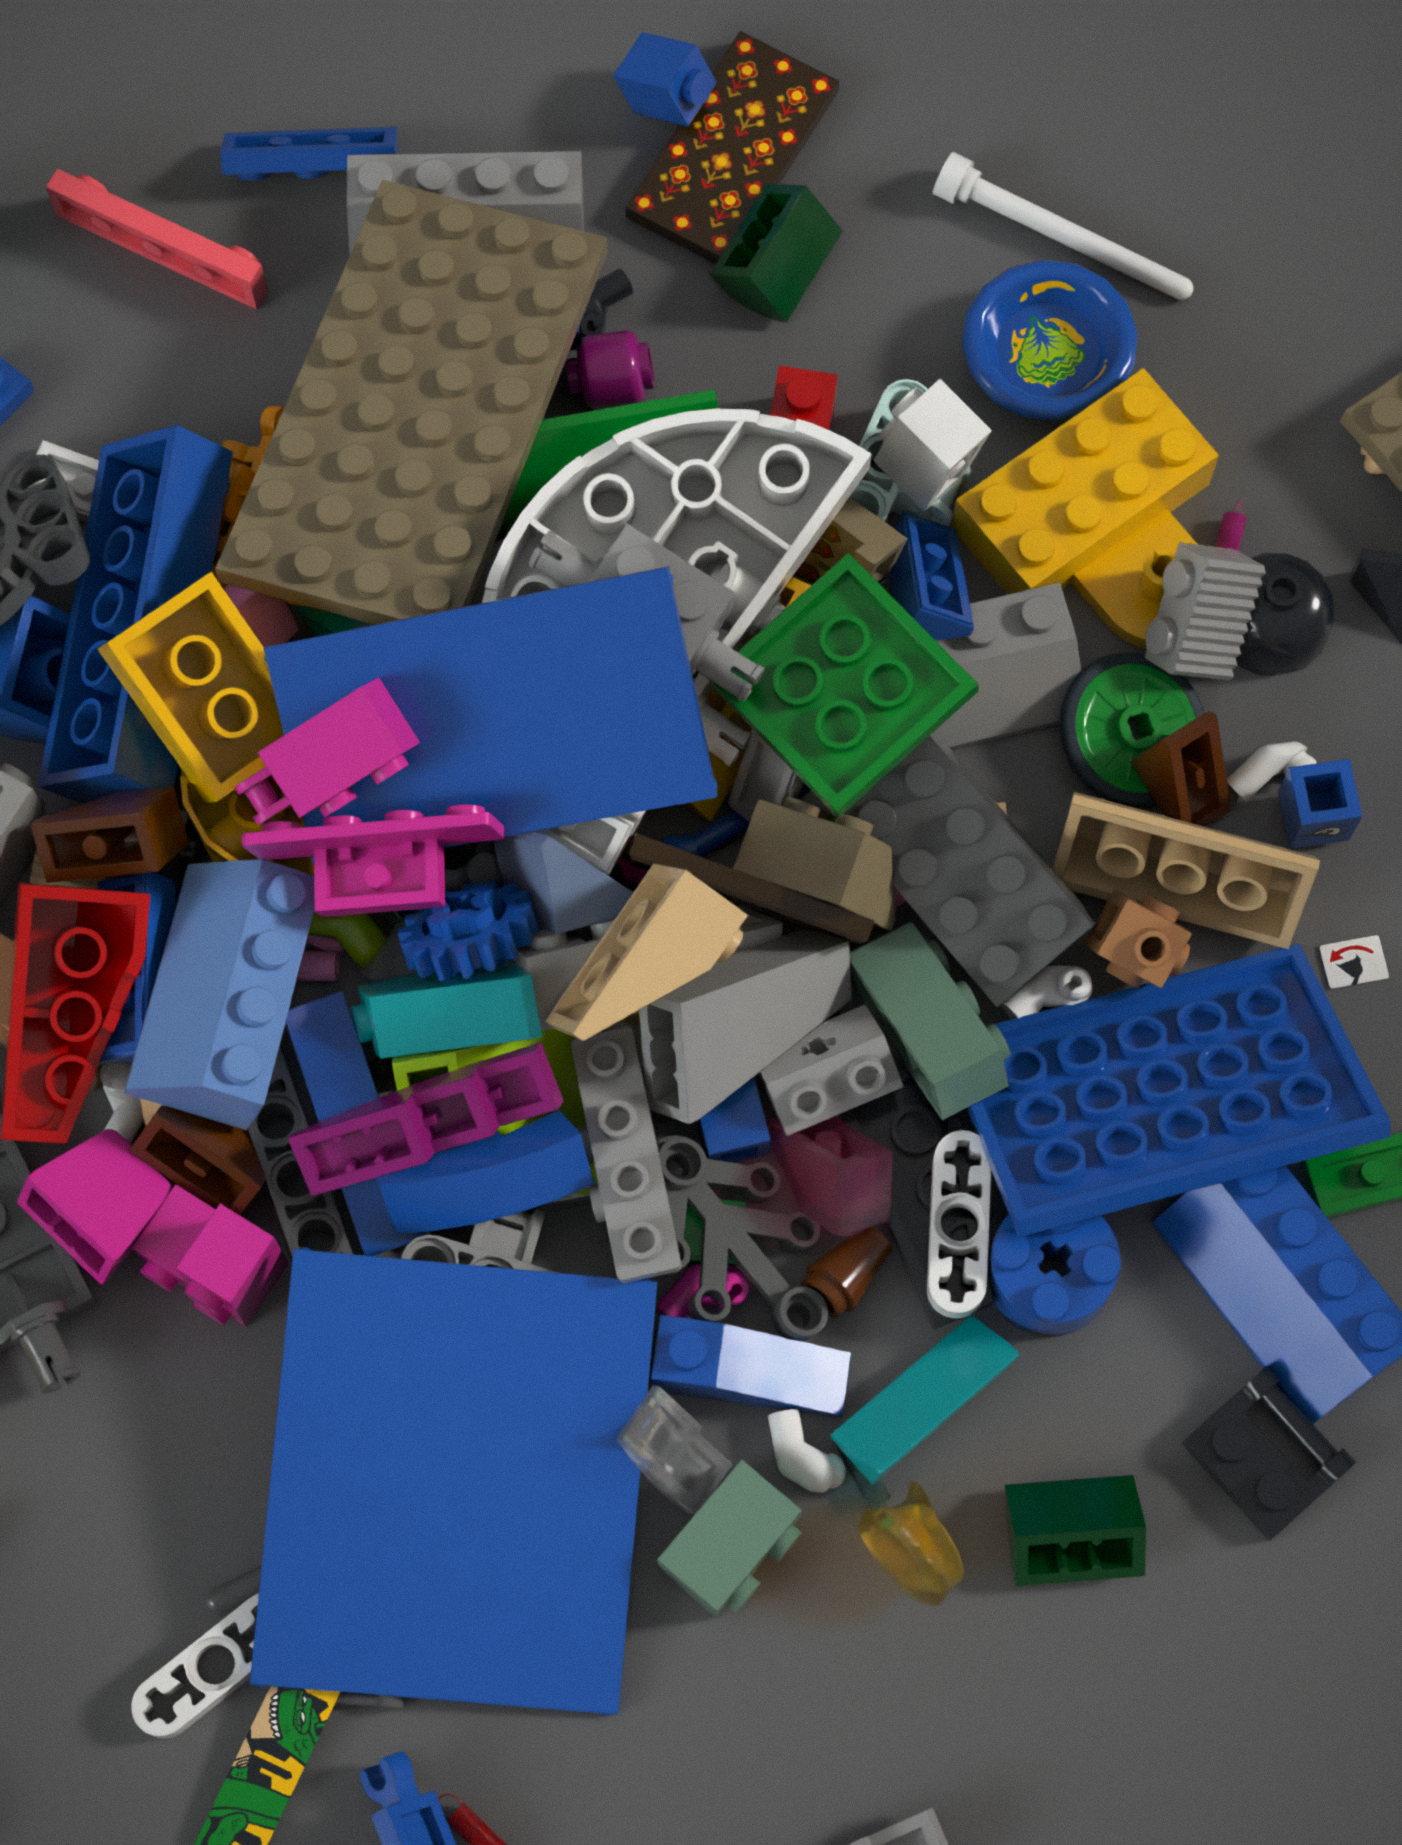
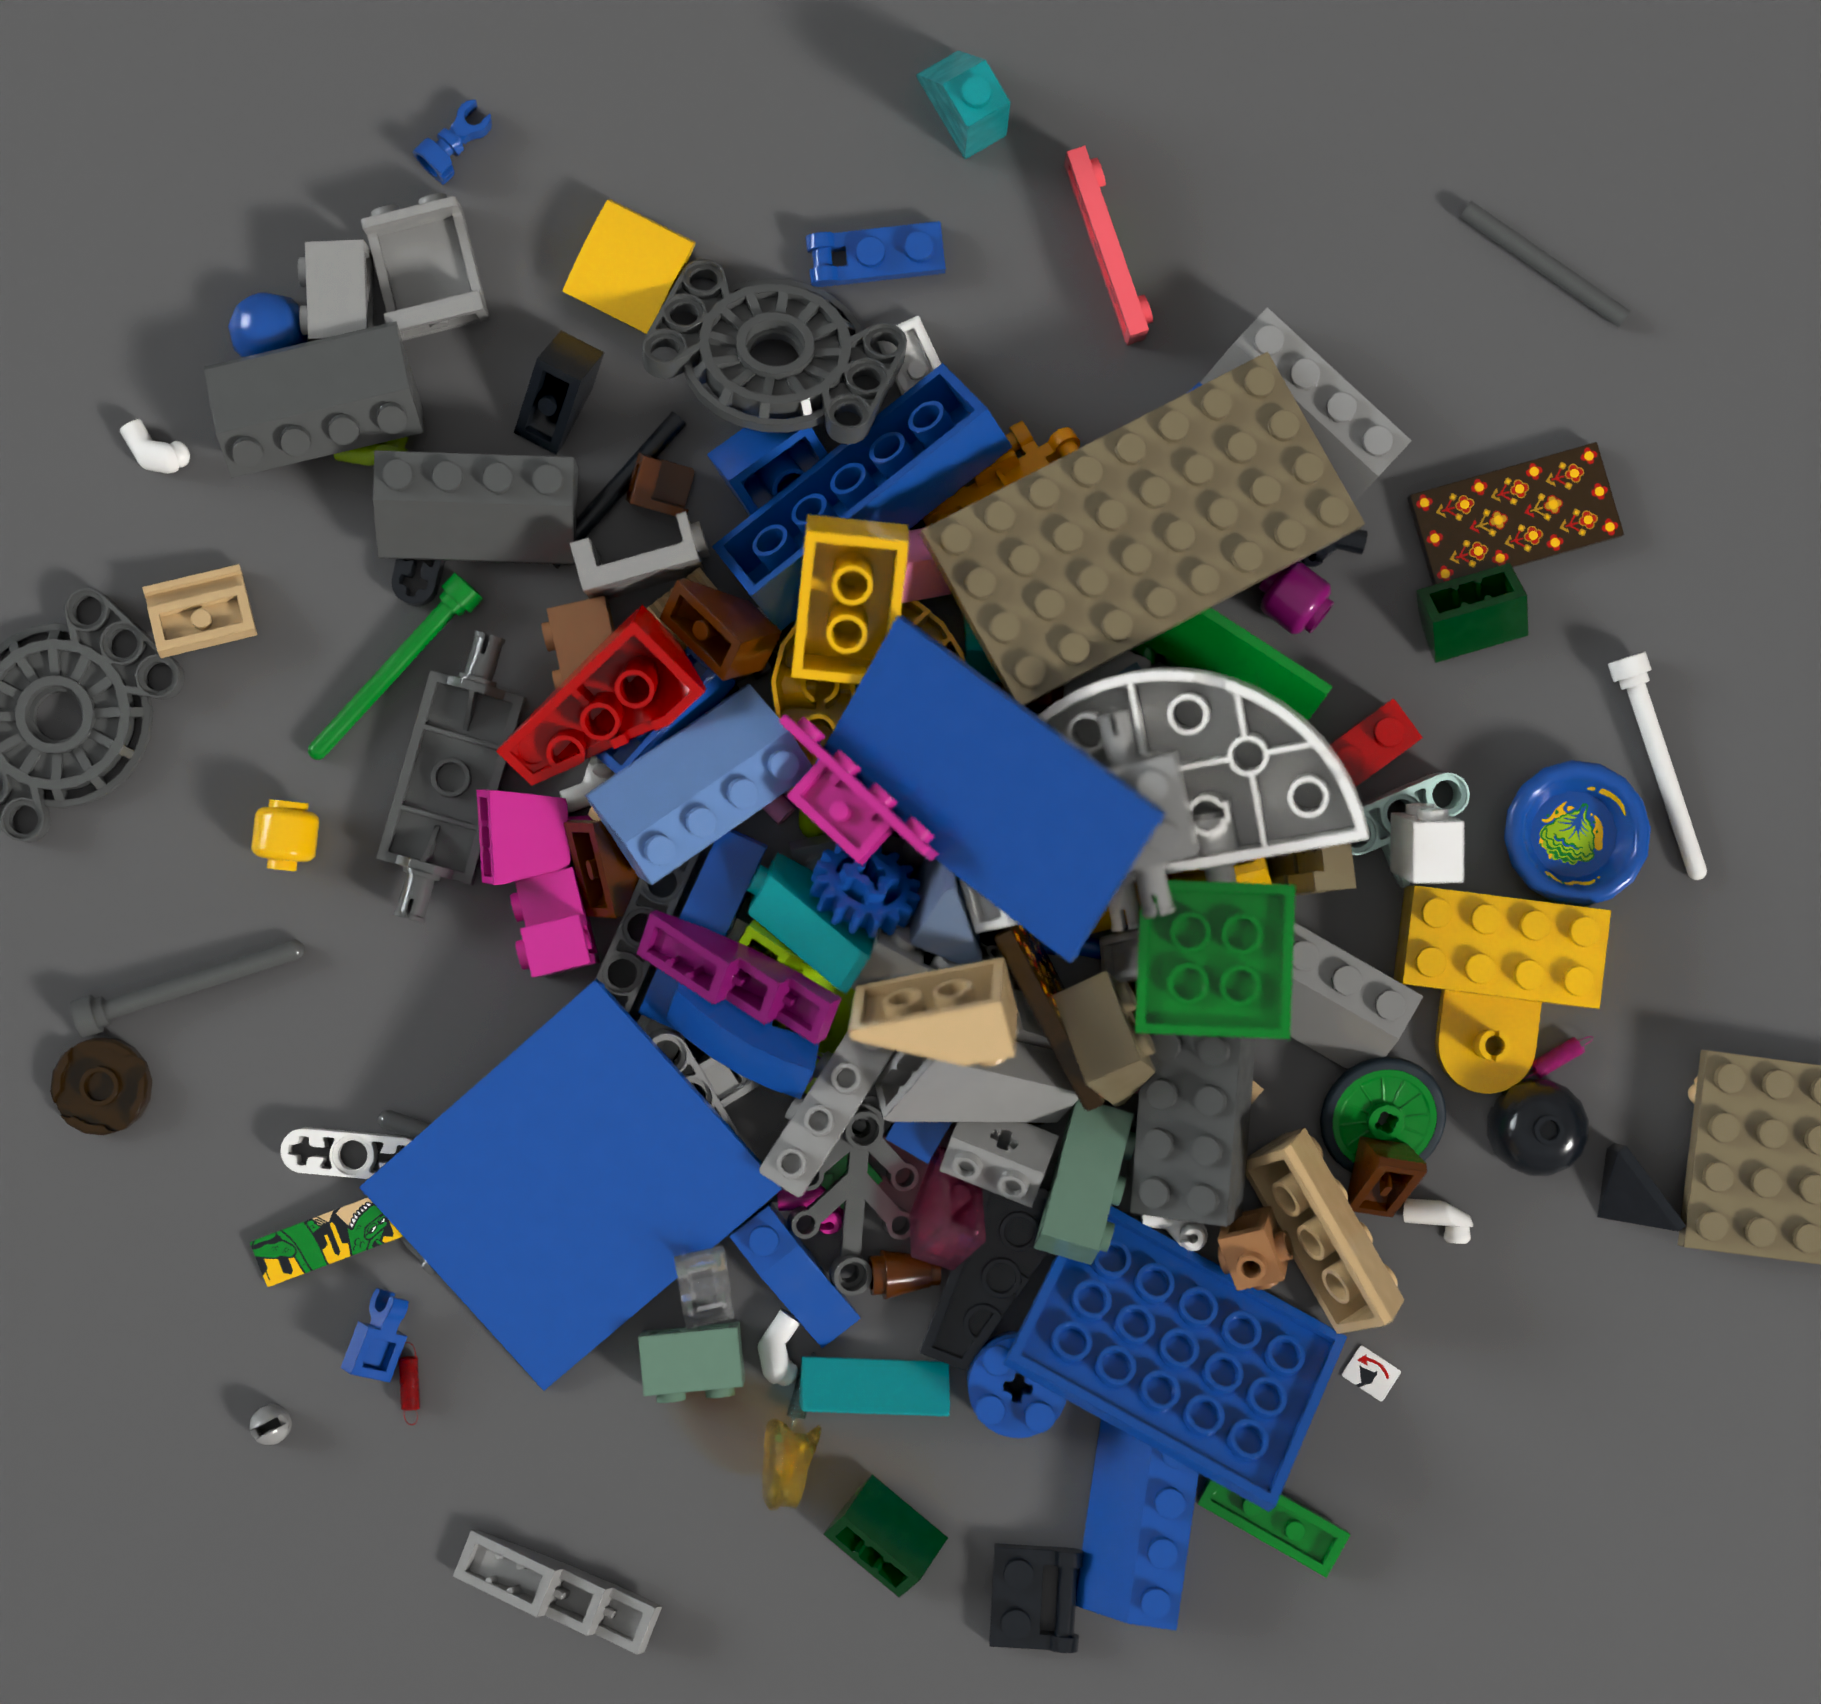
camera: 40 degrees right, 15 degrees up
blue plate [220,127,399,181] -> none
dark pink brick [234,678,420,825] -> none
blue brick [613,32,717,127] -> none
blue slope [889,512,974,641] -> none
white beam [927,1130,991,1318] -> none
light grey brick [1144,542,1266,680] -> none
blue brick [1278,759,1362,849] -> none

